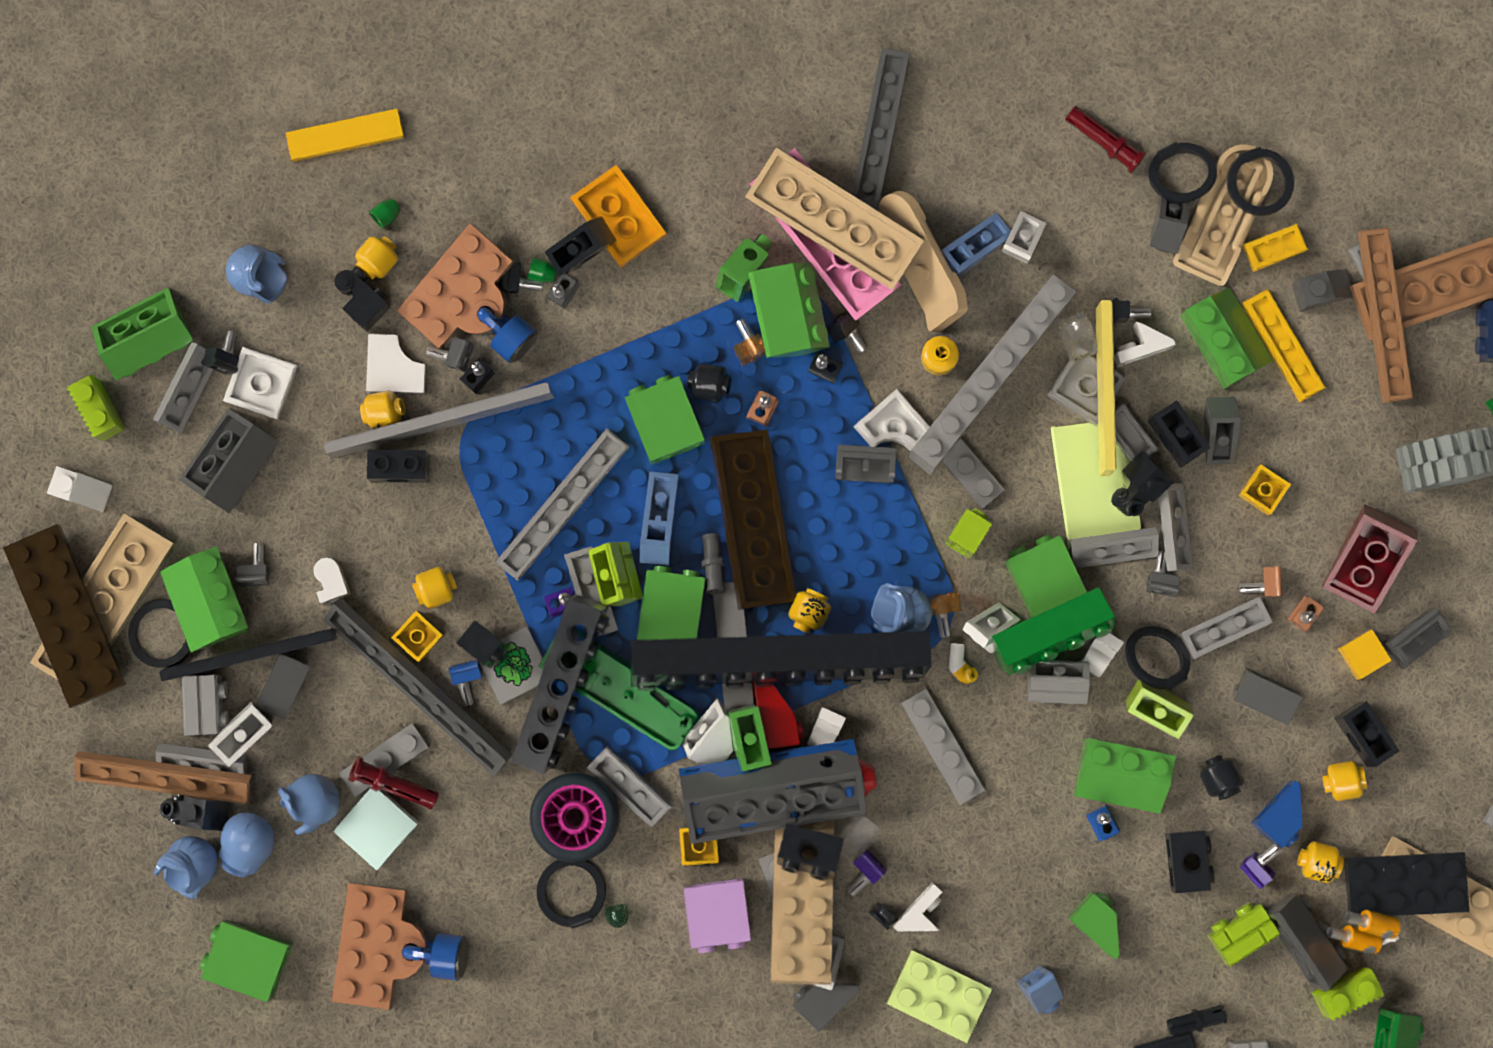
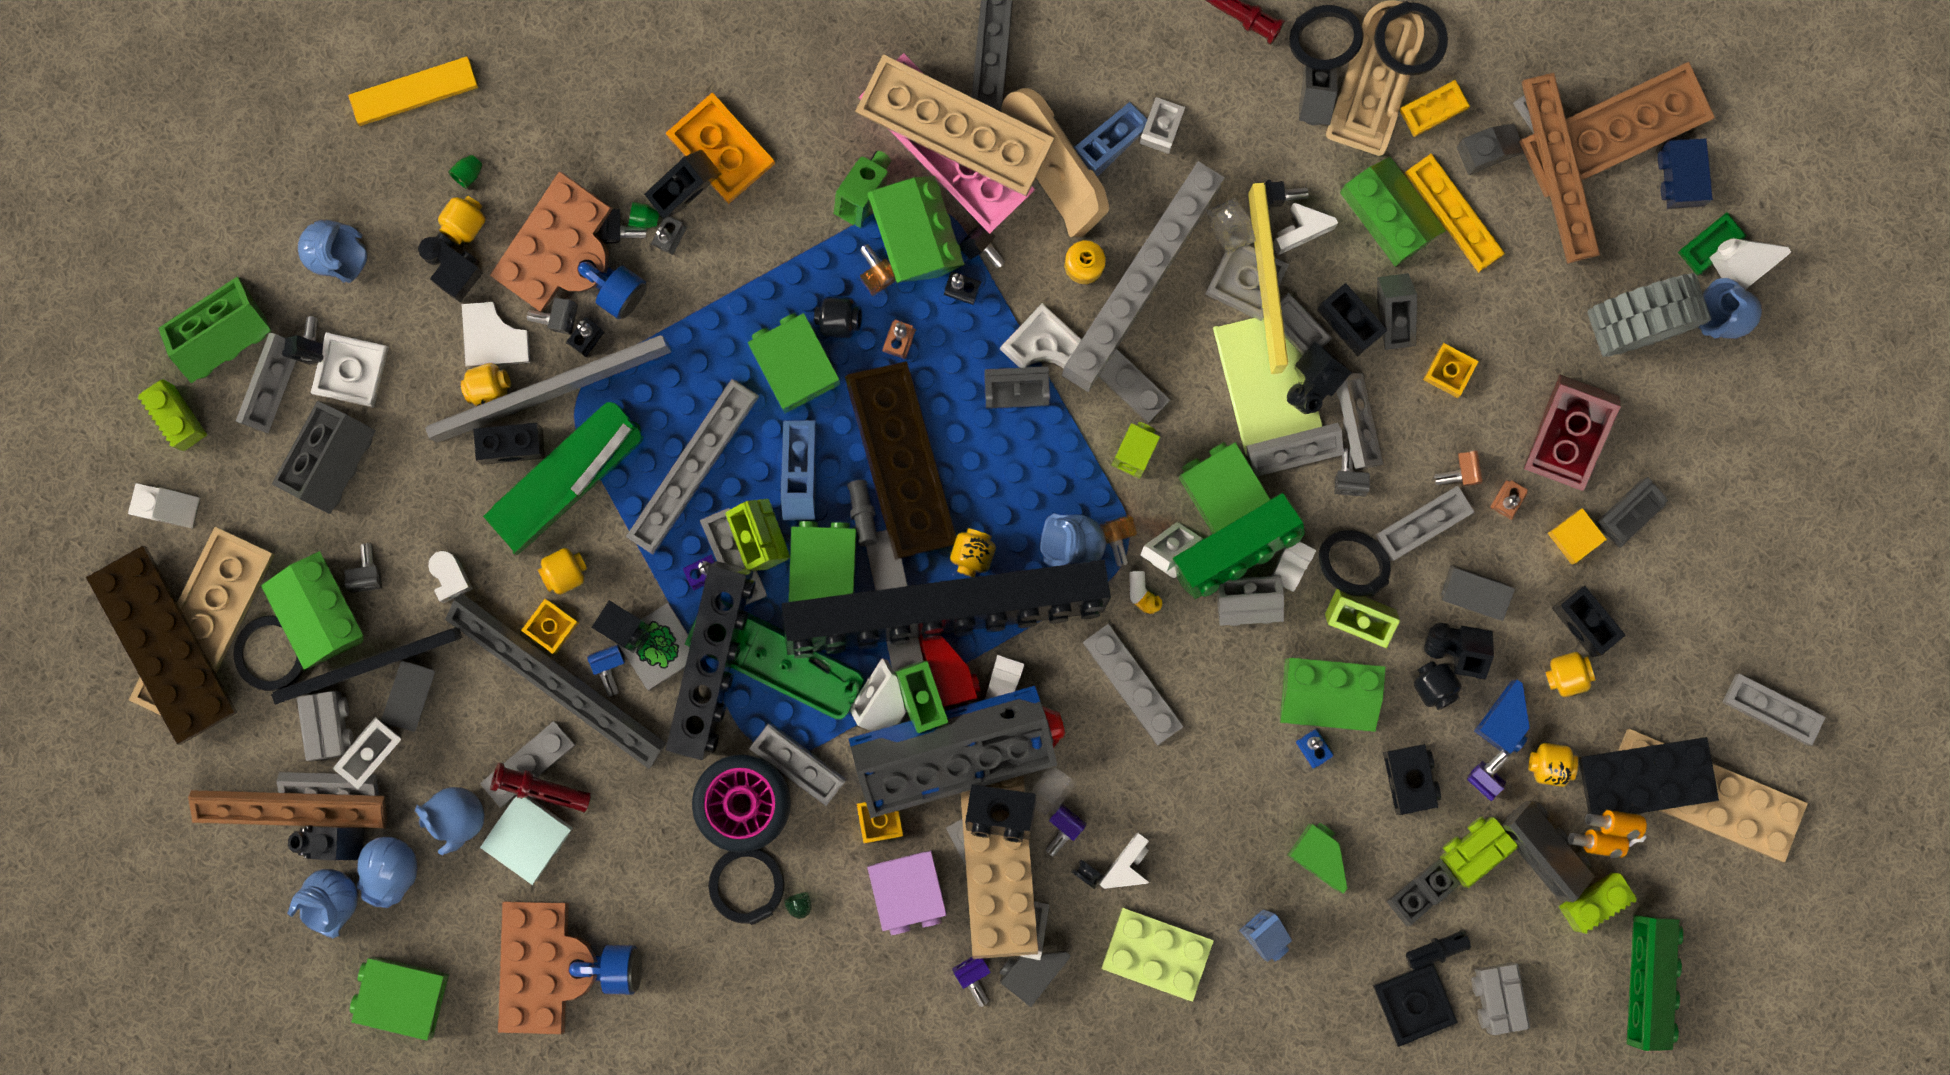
camera: 10 degrees left, 0 degrees up
none -> green piece [483,402,644,555]
none -> dark purple piece [952,956,991,1007]
none -> dark grey slope [1386,859,1460,927]
none -> black brick [1424,623,1494,680]

